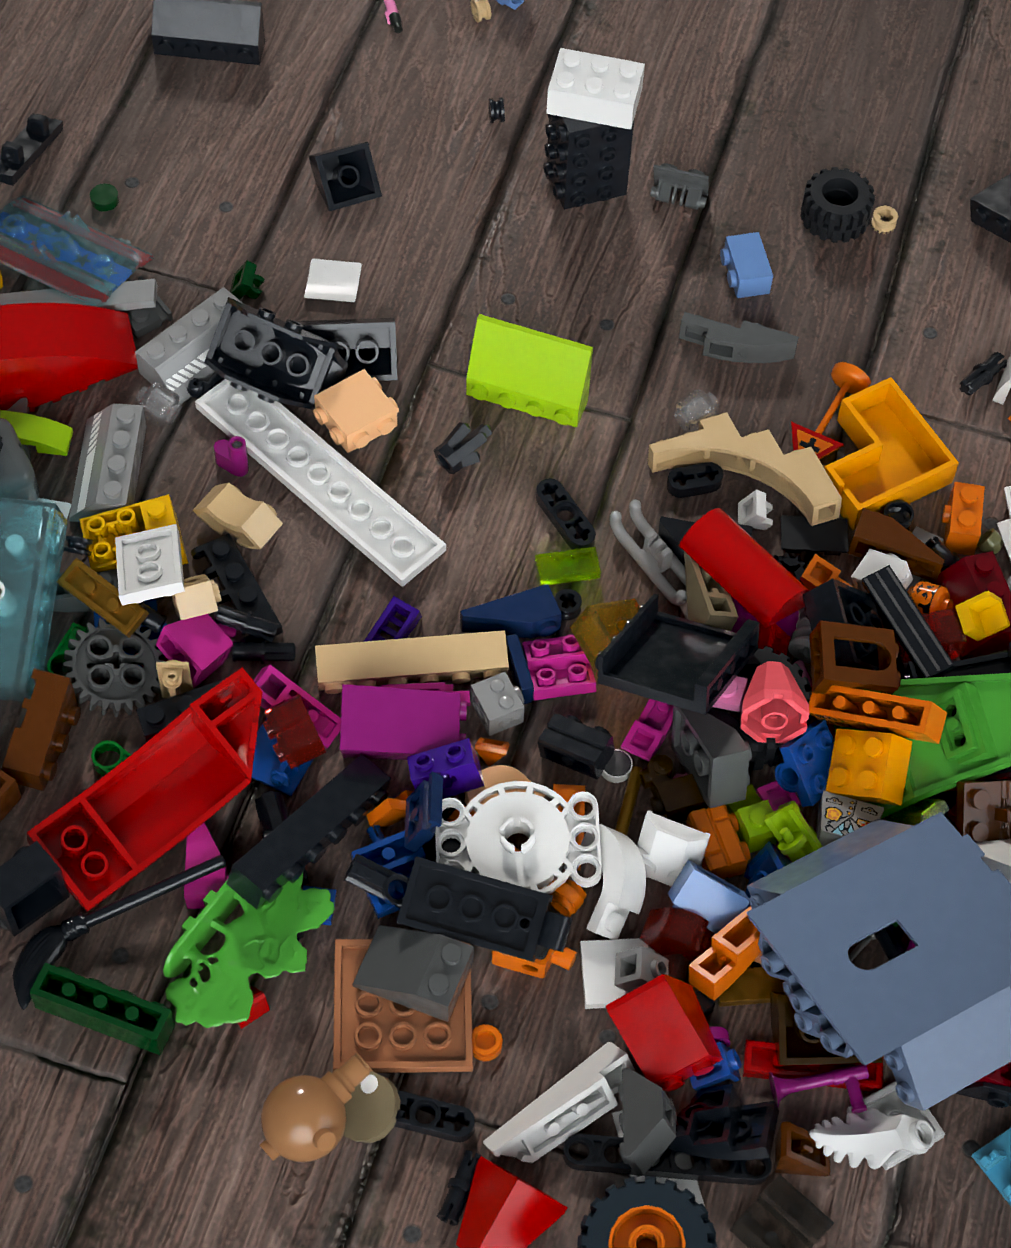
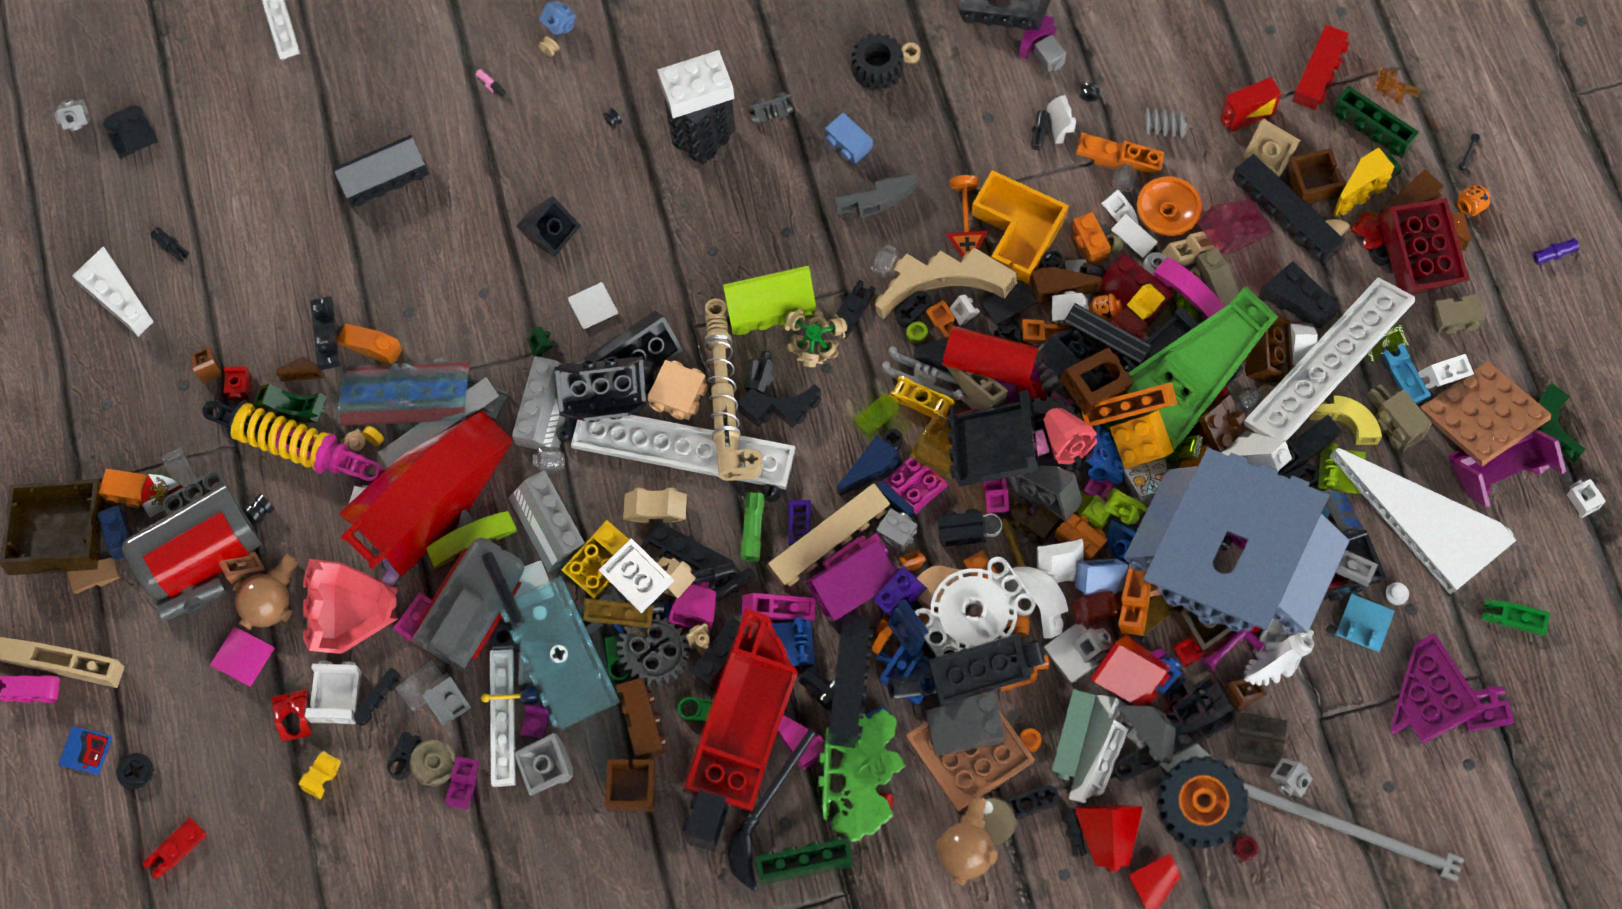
camera: 25 degrees left, 10 degrees up
black bush [63,536,94,556] -> none
dark green tile [90,184,119,211] -> none
magenta piece [214,436,249,477] -> none
clear red brick [262,694,326,769] -> none
black beam [536,478,596,553] -> none
none -> orange slope [337,324,403,367]
none -> tan piece [704,298,763,481]
none -> black arch [738,384,822,428]
none -> bright green axle [740,492,765,562]
none -> black hinge [762,484,780,502]
none -> tan plant [784,309,847,369]
none -> black hinge [836,280,876,339]
none -> yellow piece [888,376,955,423]
none -> lime tile [906,321,928,344]
none -> orange slope [925,300,955,338]
none -> sand green slope [1052,689,1096,780]

